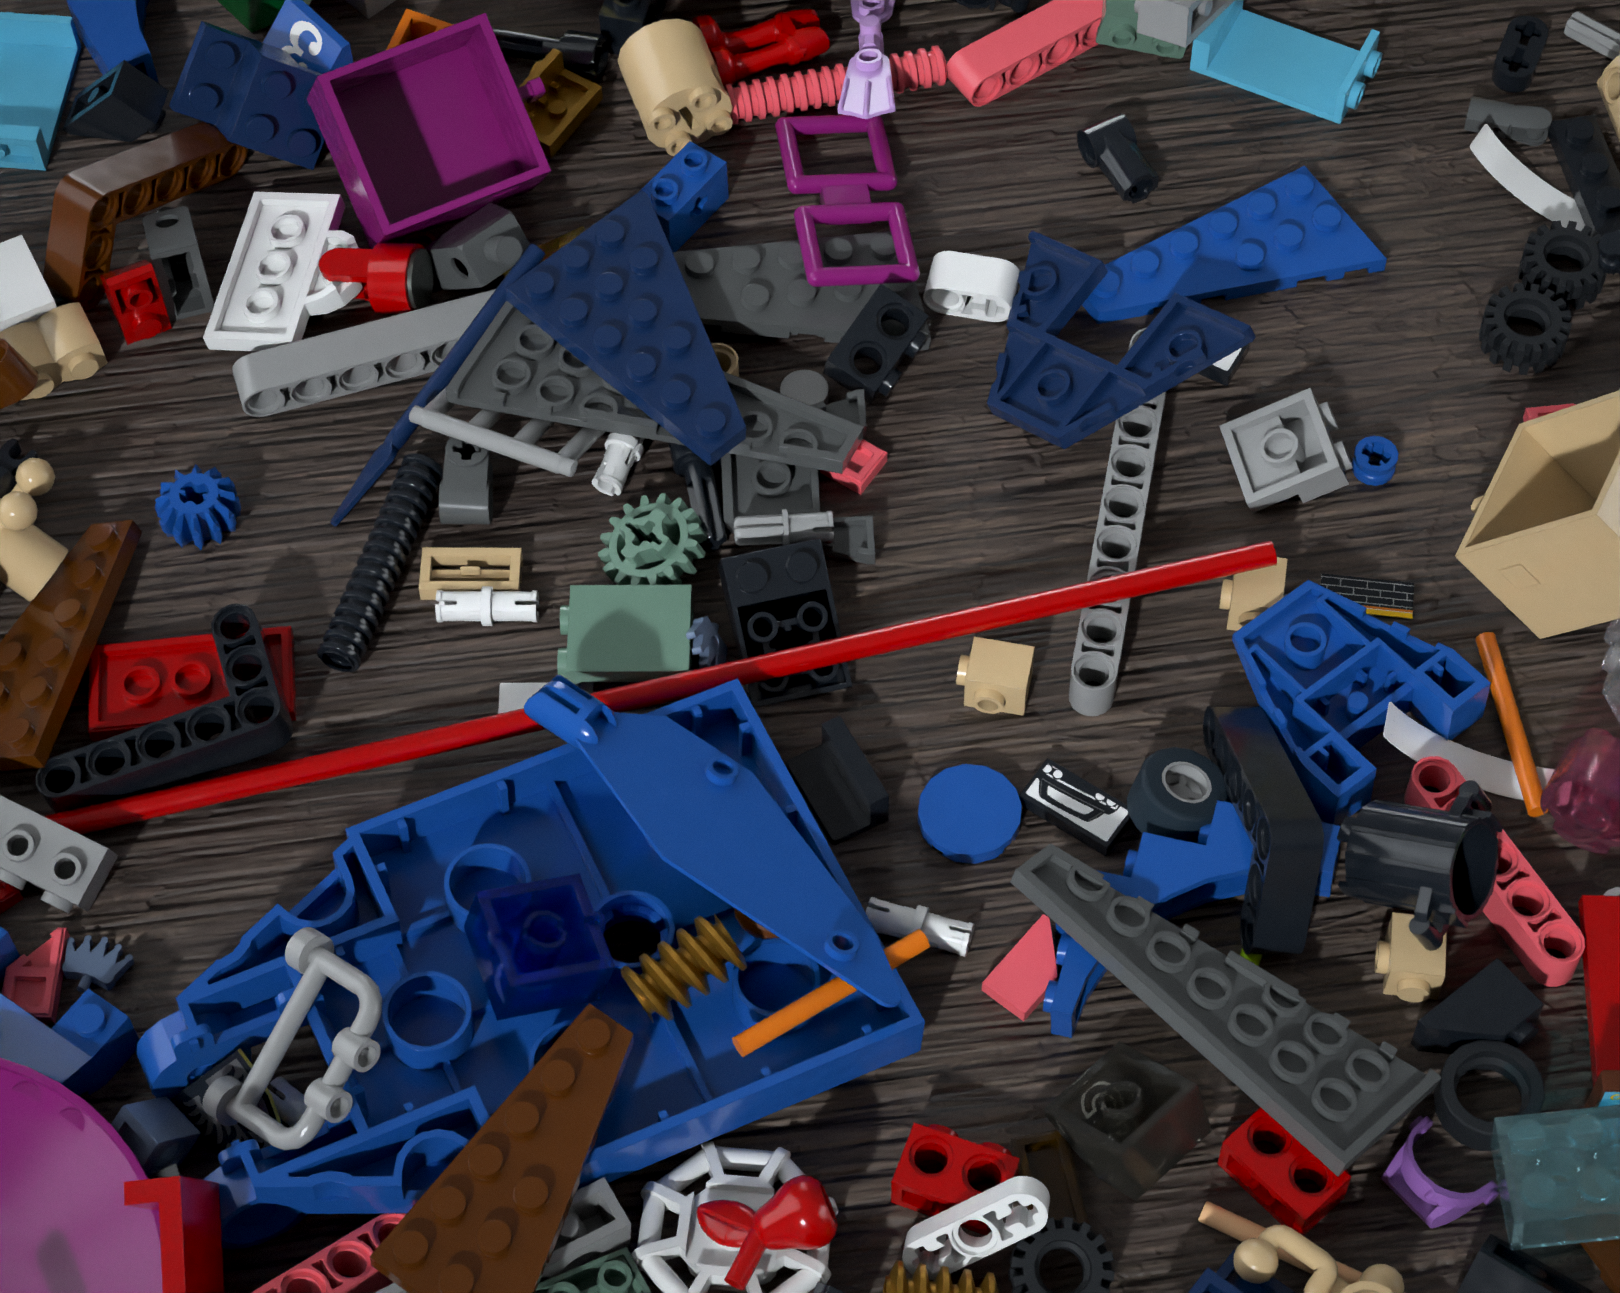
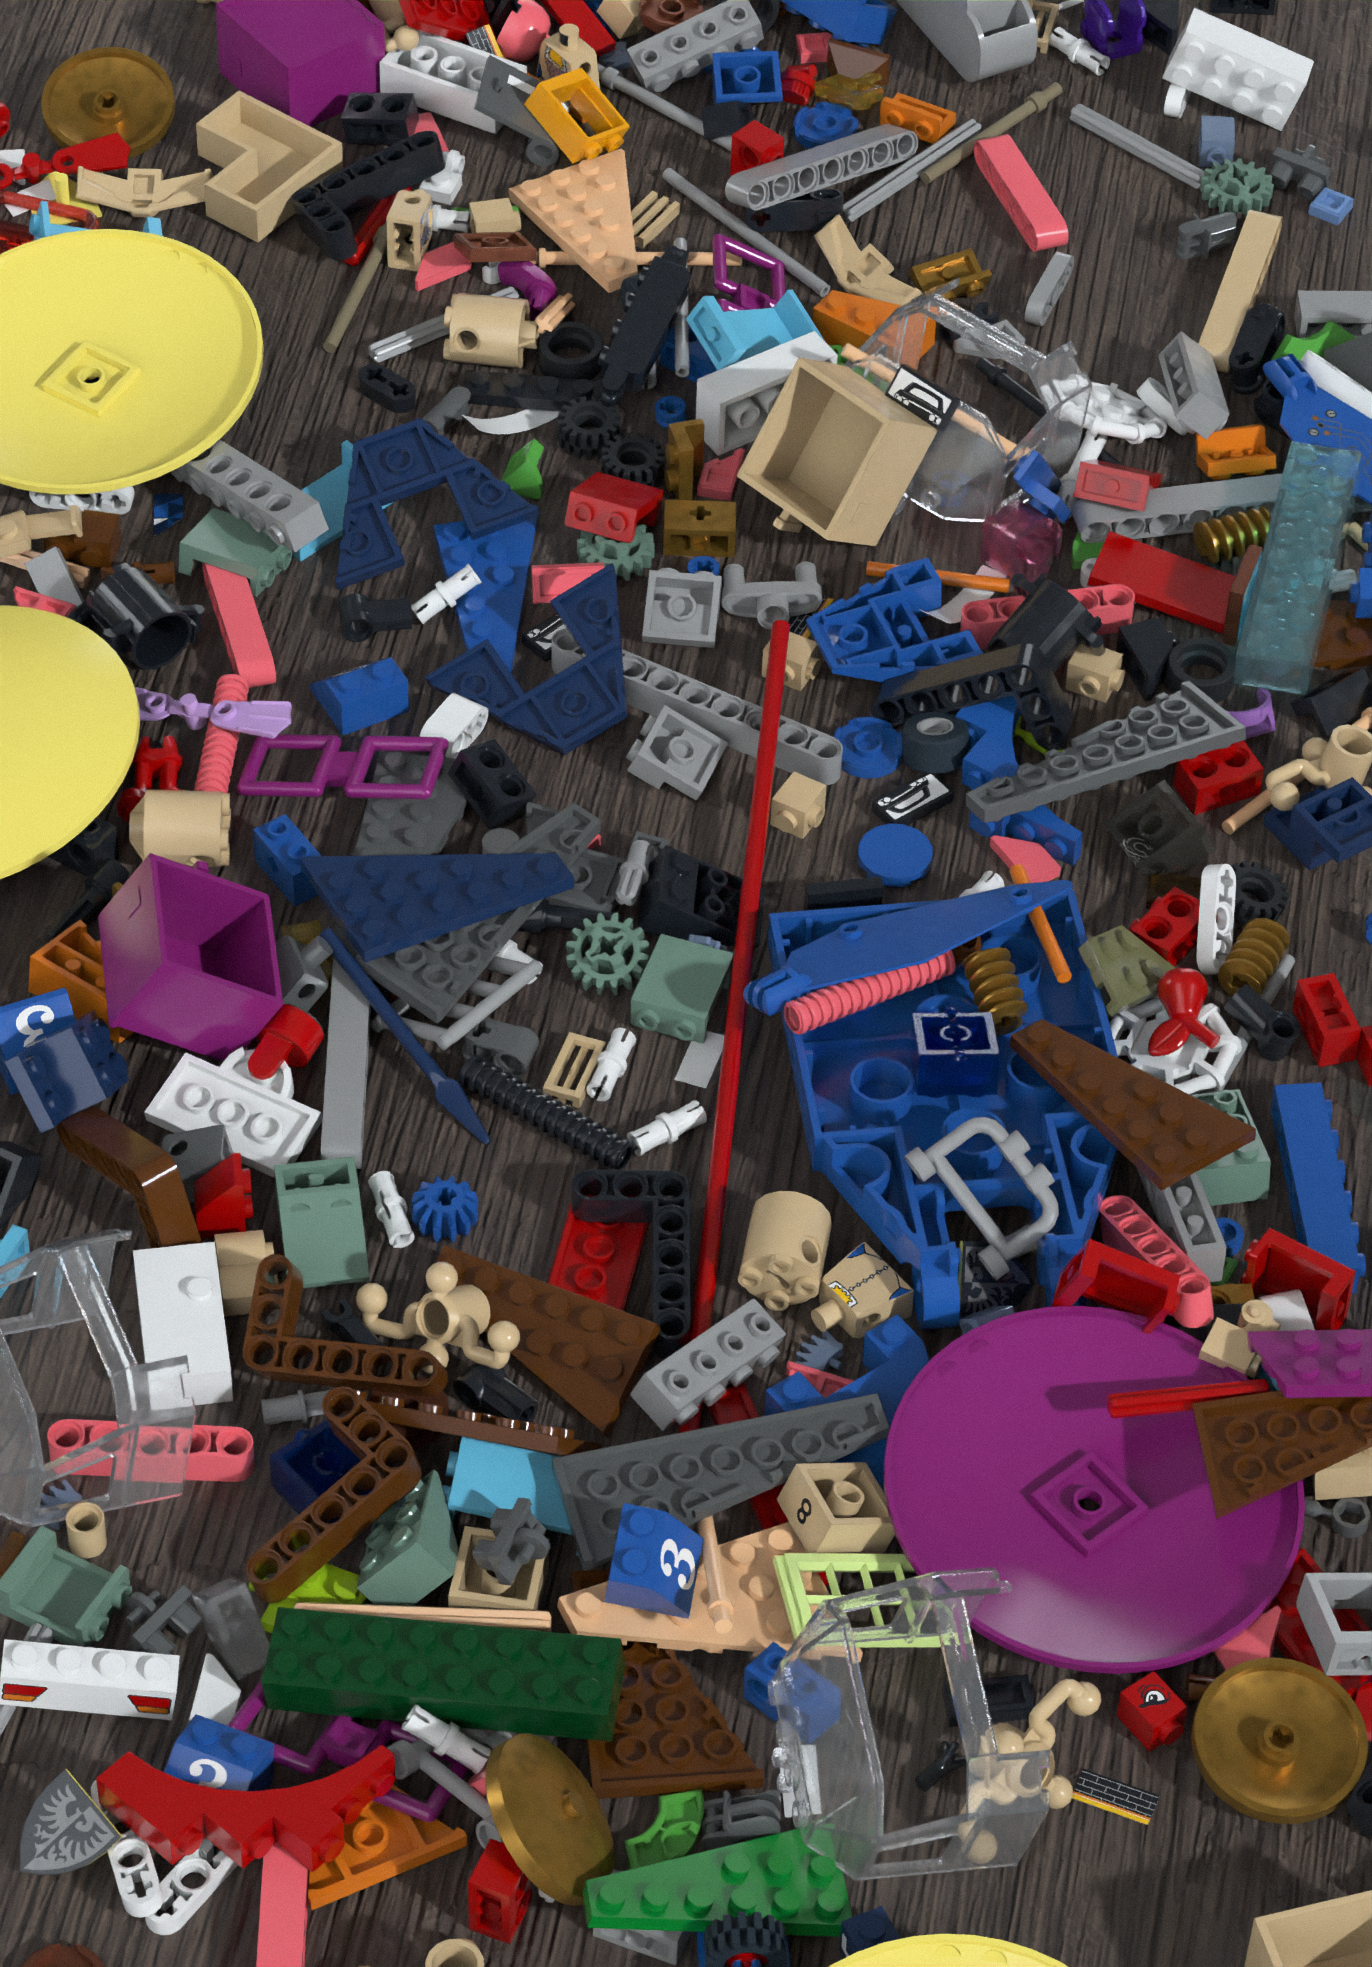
camera: 75 degrees left, 10 degrees down
none -> sand green slope [274,1157,370,1288]
none -> blue slope [310,657,409,736]
none -> dark blue wing [335,418,539,590]
none -> white pin [368,1171,415,1248]
none -> white pin [411,563,482,624]
none -> bright green tile [501,439,544,499]
none -> coral tile [531,562,604,604]
none -> red panel [564,472,664,543]
none -> sand green gear [577,524,655,581]
none -> light grey plate [626,705,728,800]
none -> white pin [627,1100,707,1156]
none -> pearl gold brick [663,500,736,557]
none -> pearl gold bracket [664,419,705,500]
none -> light grey connector [721,561,823,629]
none -> tan cylinder [738,1191,832,1311]
none -> coral piece [784,950,956,1035]
none -> tan torso [811,1242,914,1338]
none -> blue tile [833,717,903,779]
none -> olive wing [1078,925,1175,1017]

